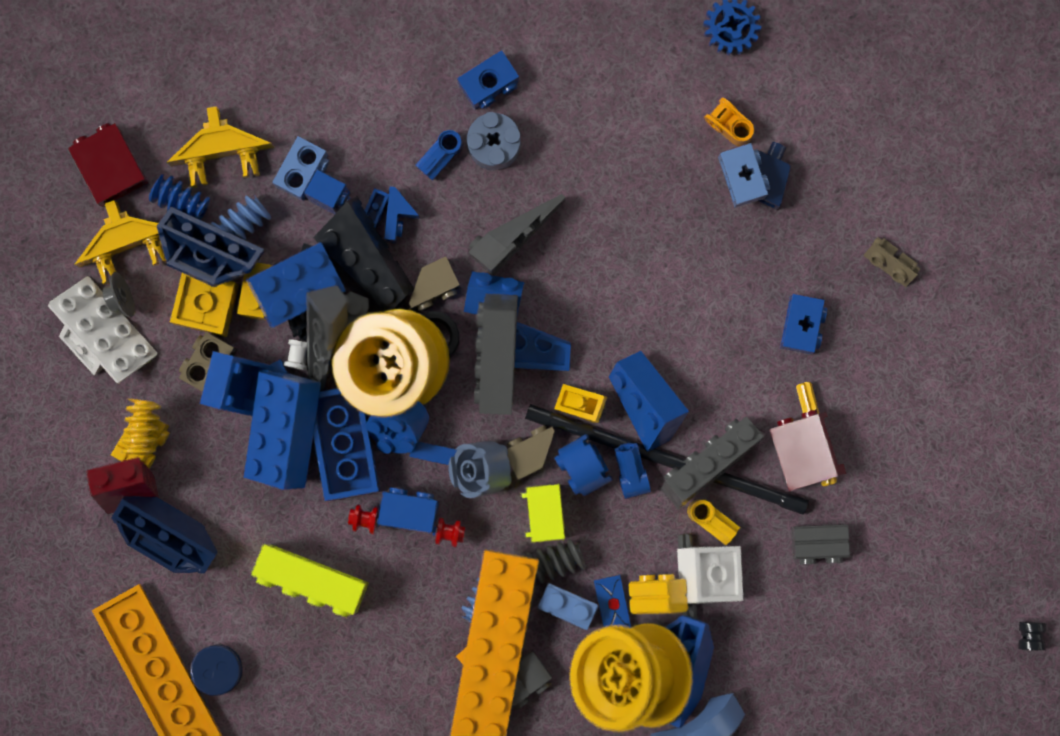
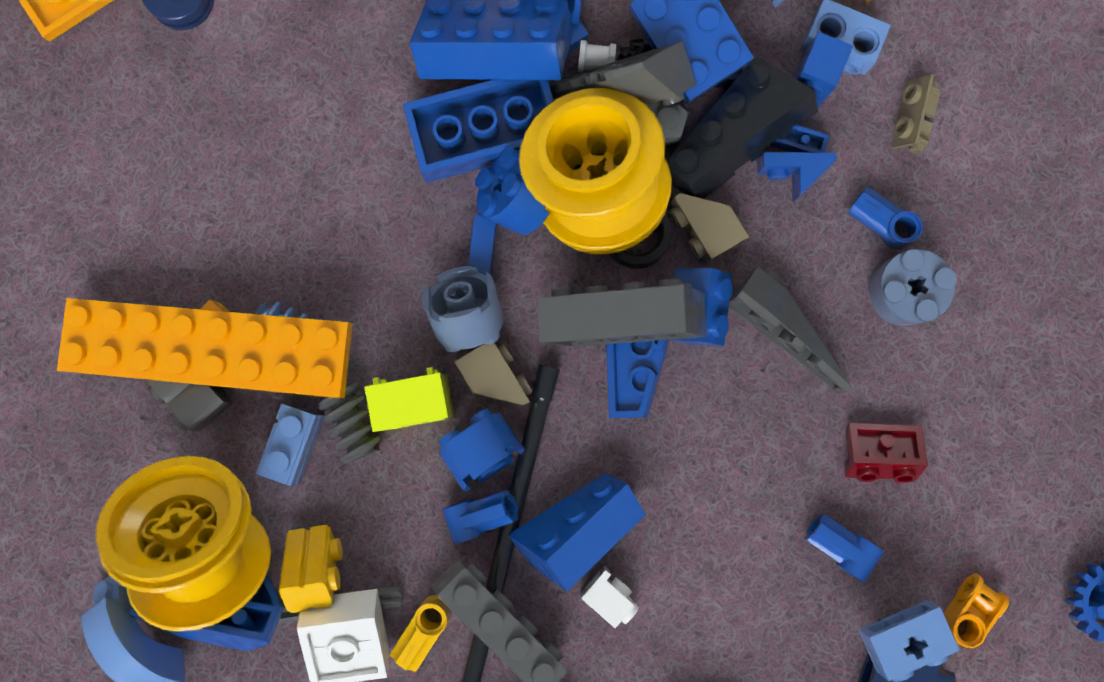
camera: 85 degrees right, 0 degrees up
neon yellow brick [251,544,369,617] -> none
blue brick [348,488,465,548] -> none
blue brick [457,50,519,110] -> none
yellow slope [554,384,607,423] -> none
blue tile [594,575,631,628] -> none
none -> white brick [580,565,639,628]
none -> blue piece [804,513,884,583]
none -> dark red bracket [845,423,928,483]
none -> dark tan hinge [890,74,941,154]

